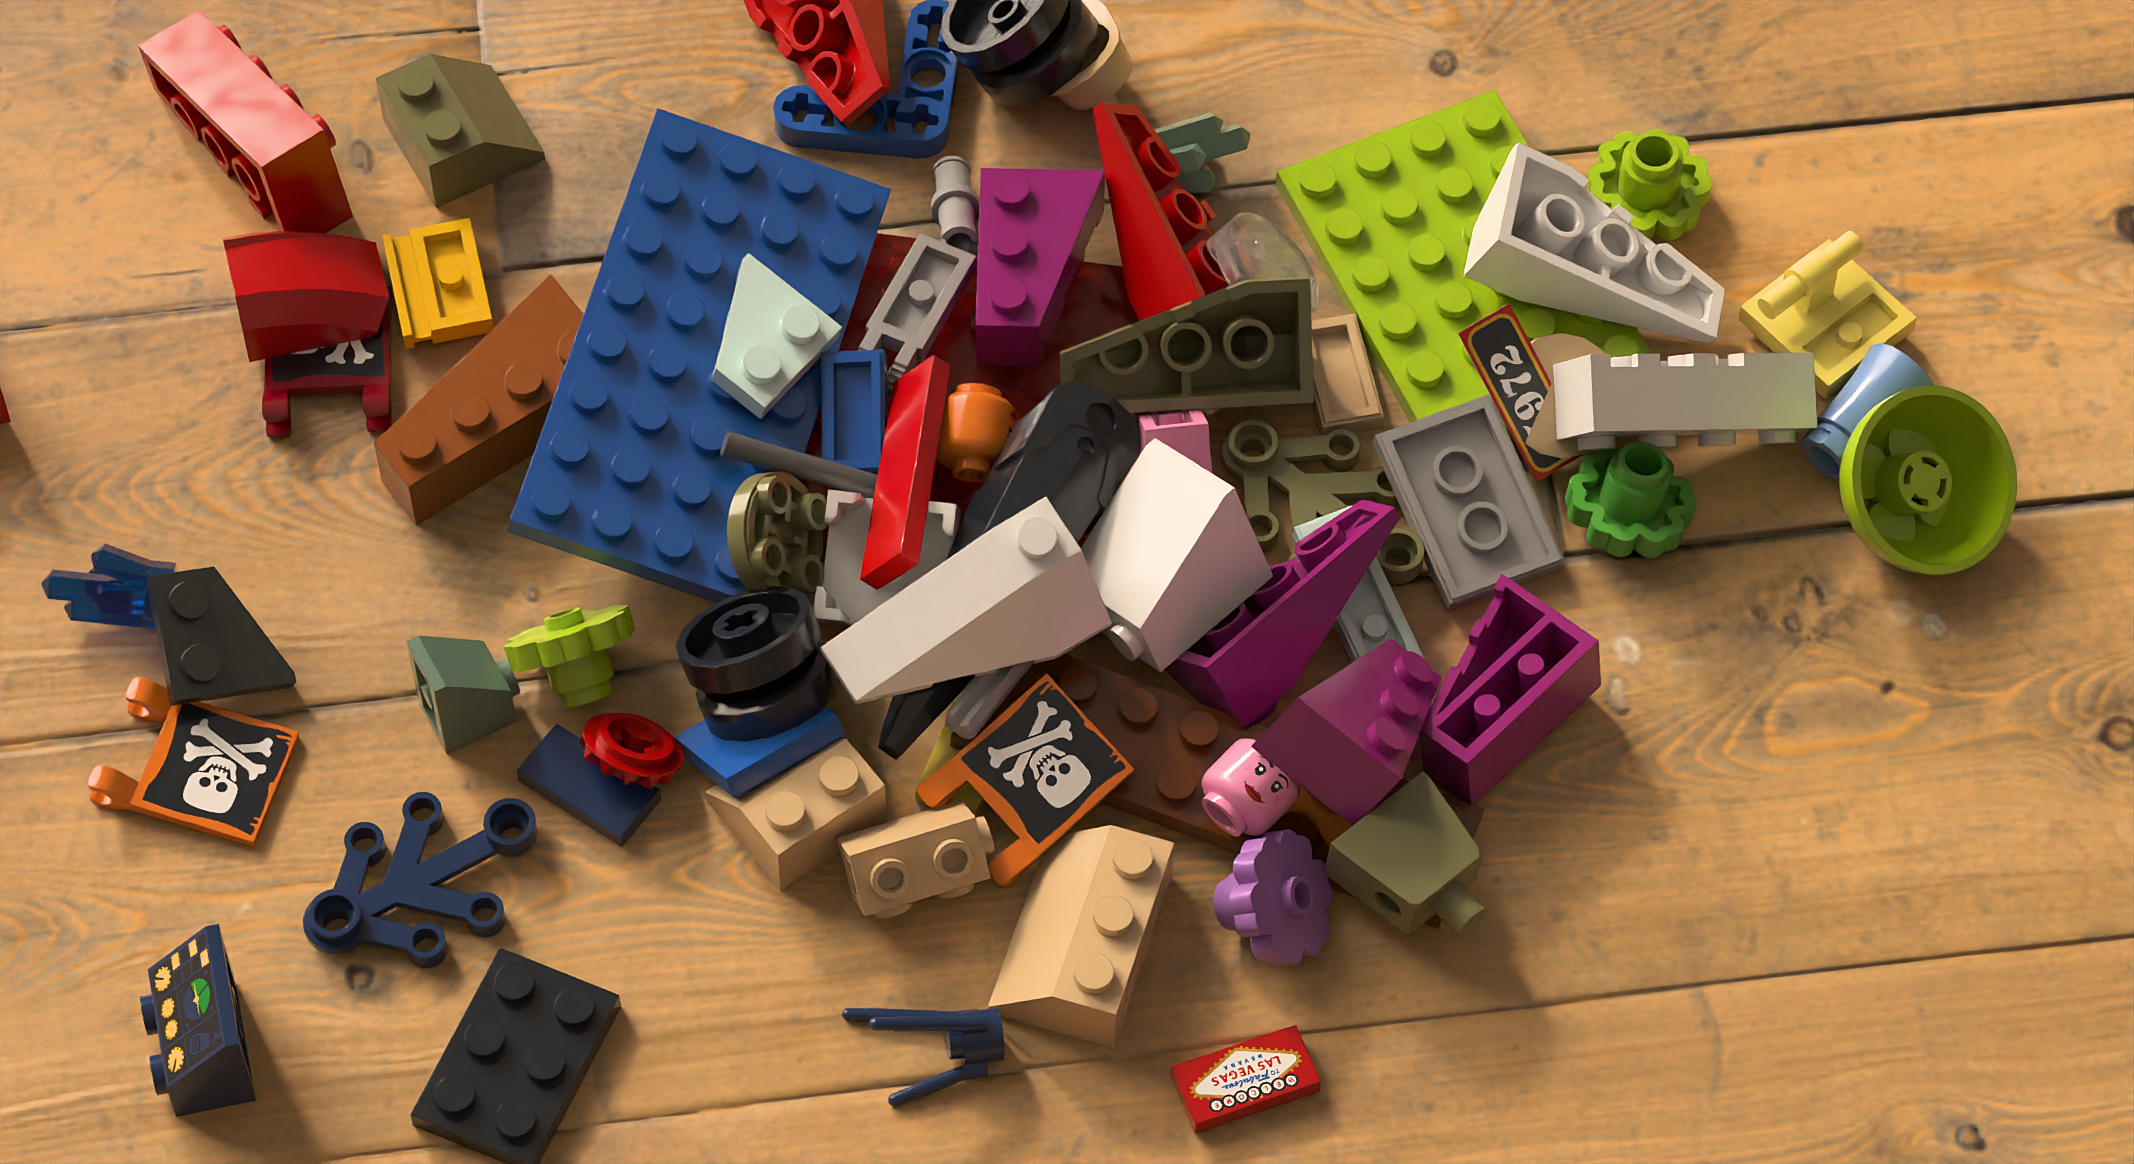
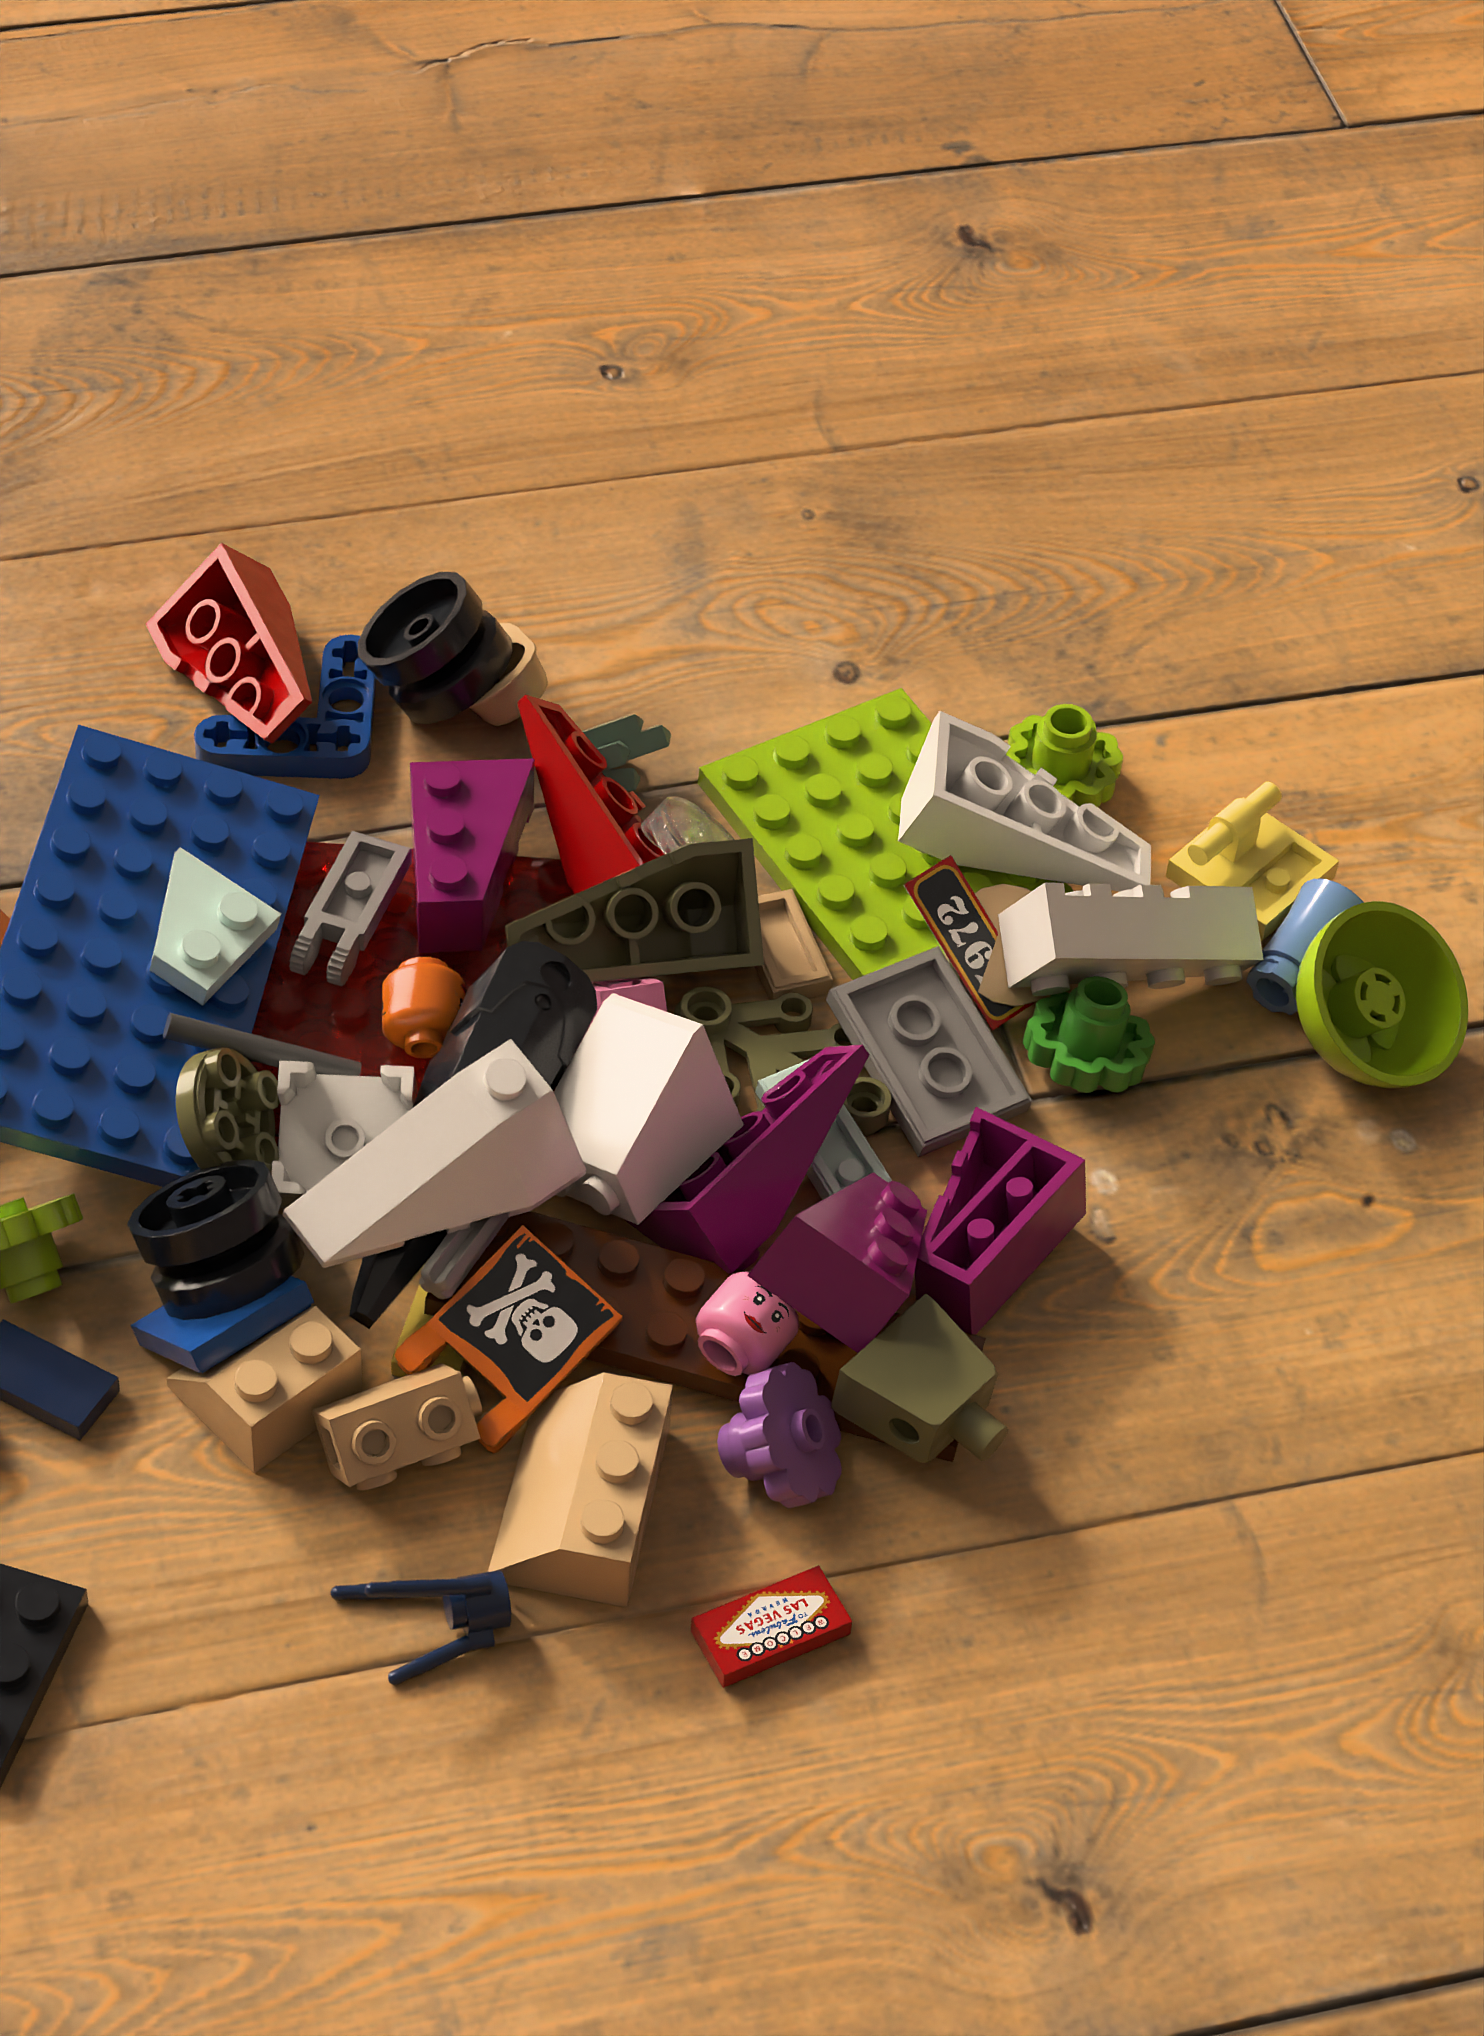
camera: 10 degrees left, 10 degrees down
red gear [579,713,683,789] -> none
blue tile [821,349,888,475] -> none
red tile [860,355,951,590] -> none
light grey pin [931,156,979,254] -> none

